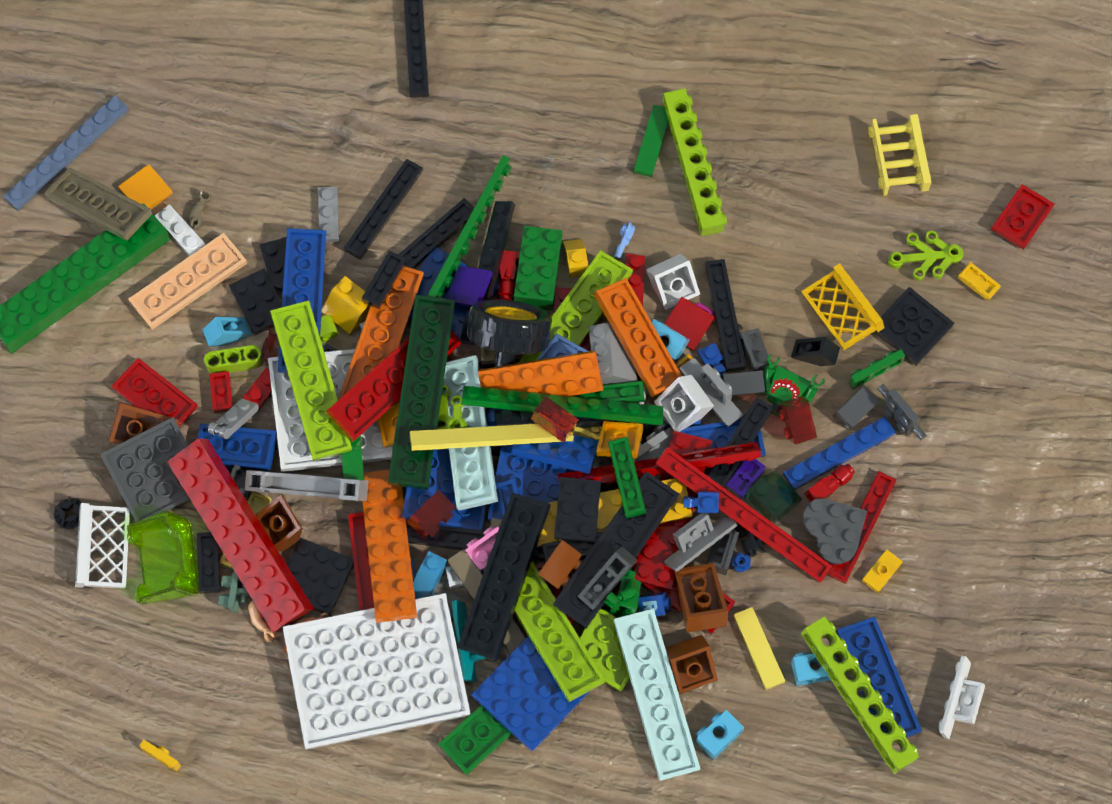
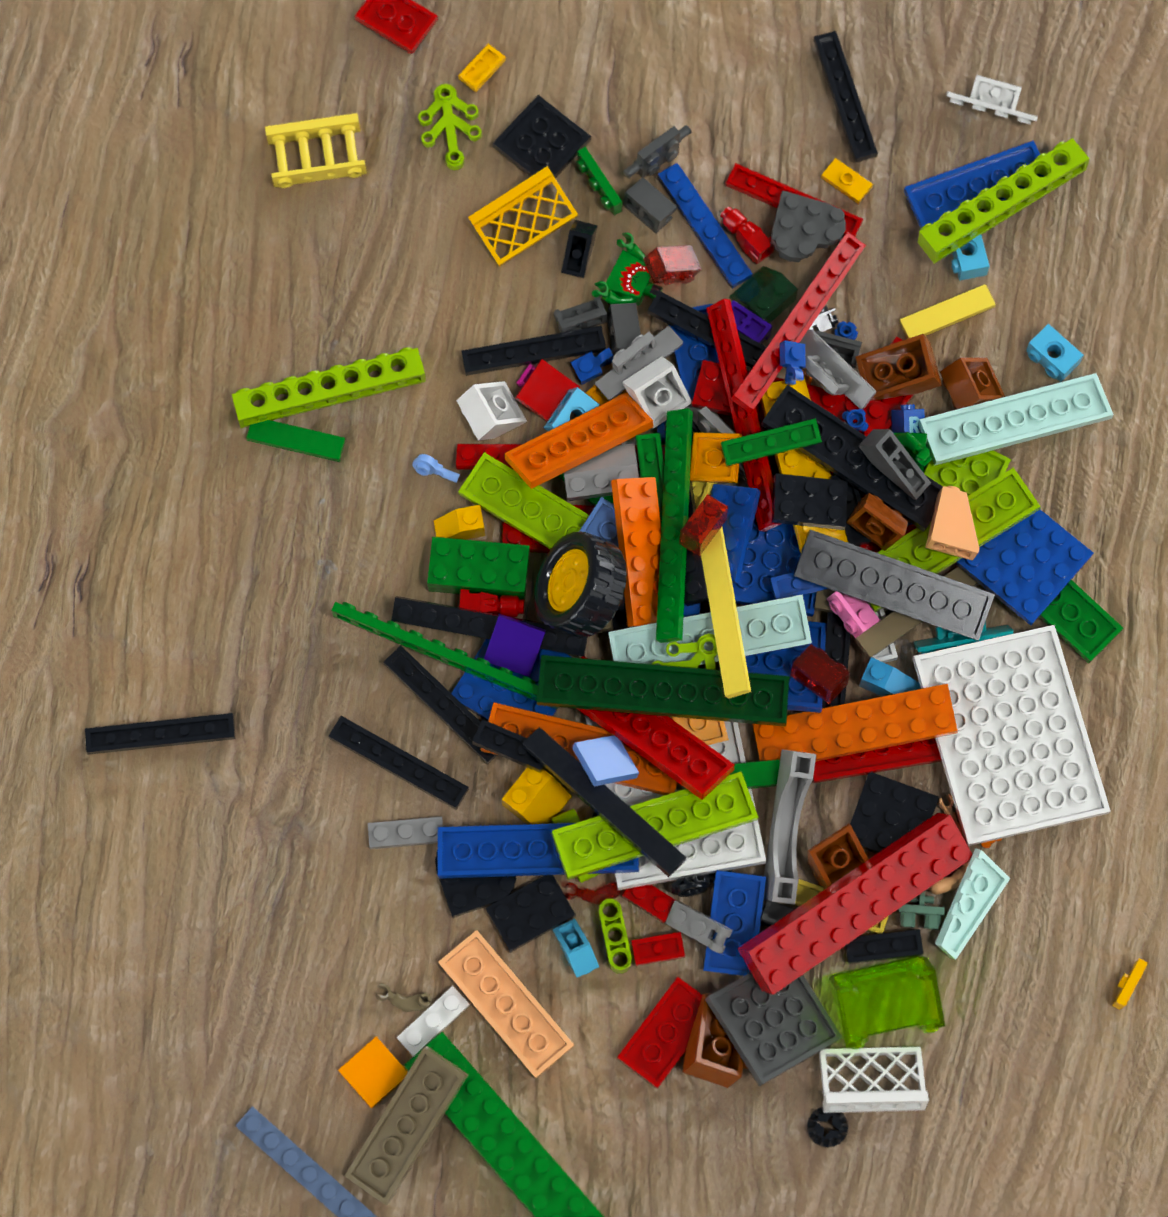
camera: 90 degrees left, 5 degrees up
none -> black tile [522,727,686,877]
none -> tile [572,735,639,786]
none -> black gear [671,875,711,897]
none -> black plate [813,31,878,163]
none -> blue plate [842,409,868,432]
none -> light nougat slope [925,486,979,561]
none -> light aqua wing [935,848,1010,960]

